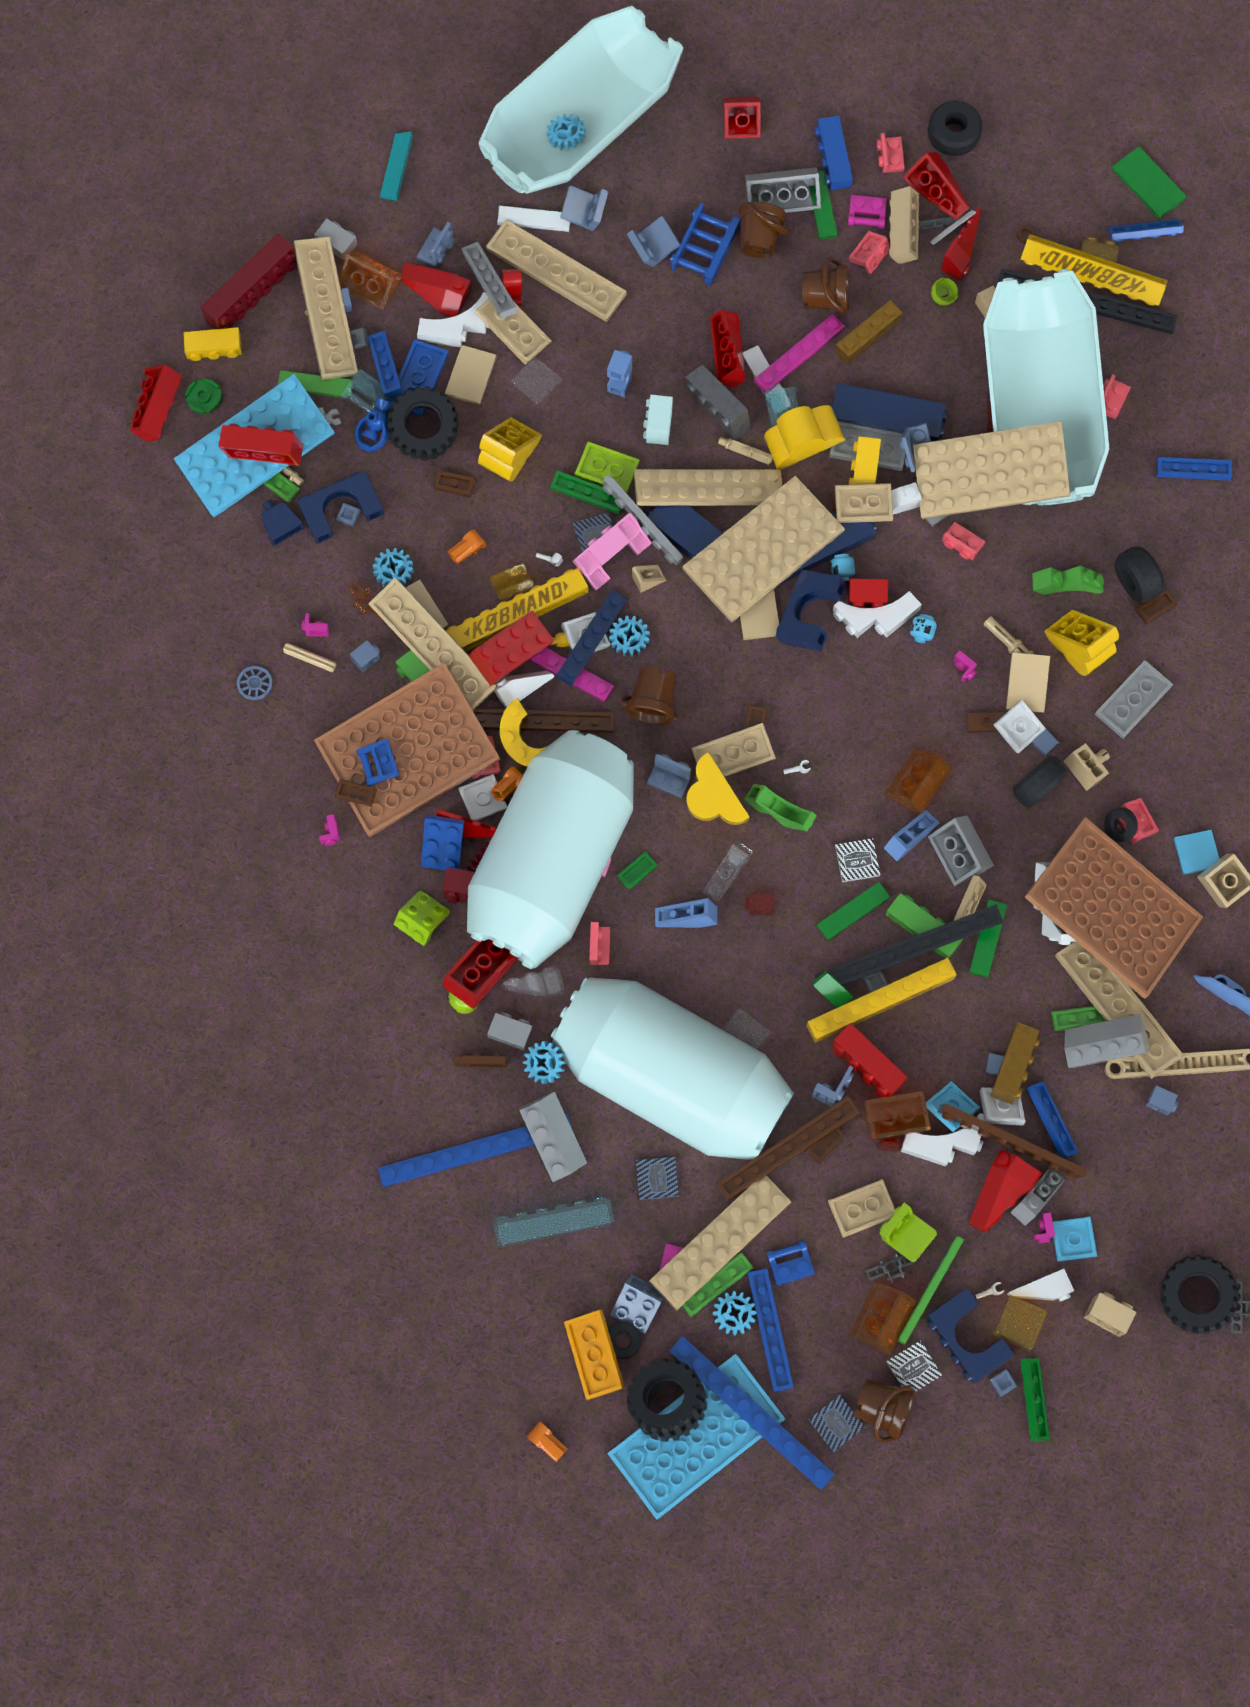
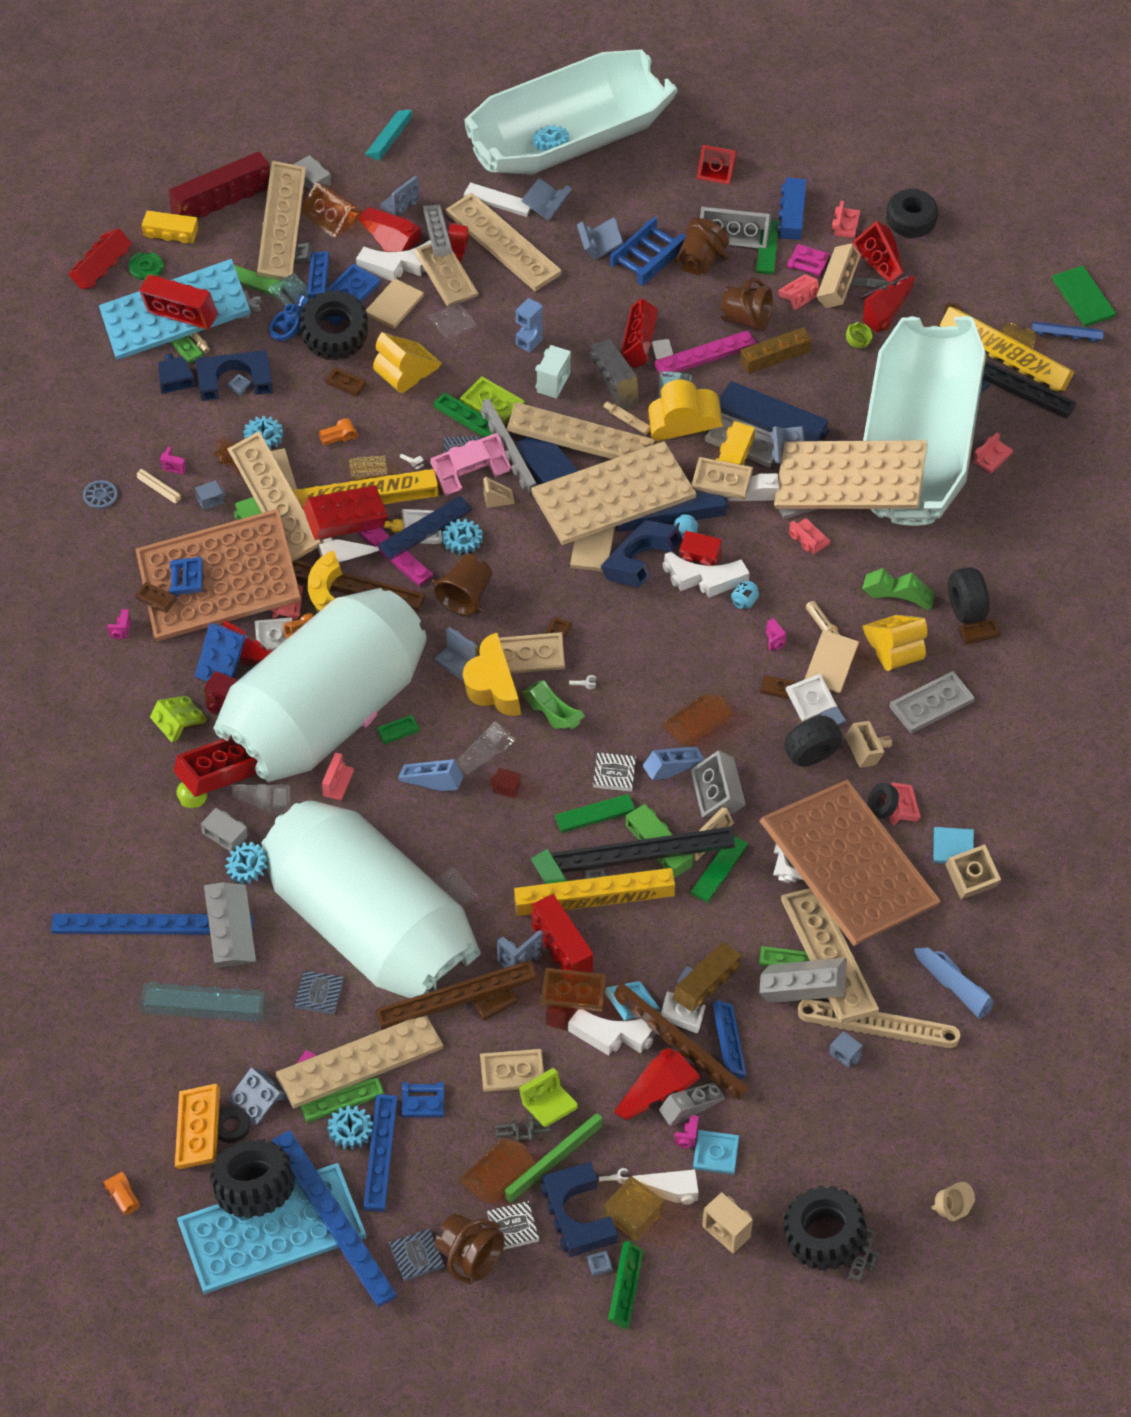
camera: 15 degrees right, 20 degrees down
sand blue tile [341,288,352,312] -> none
reddish brown hinge [453,1053,506,1067] -> none
blue plate [1157,457,1232,480] -> none

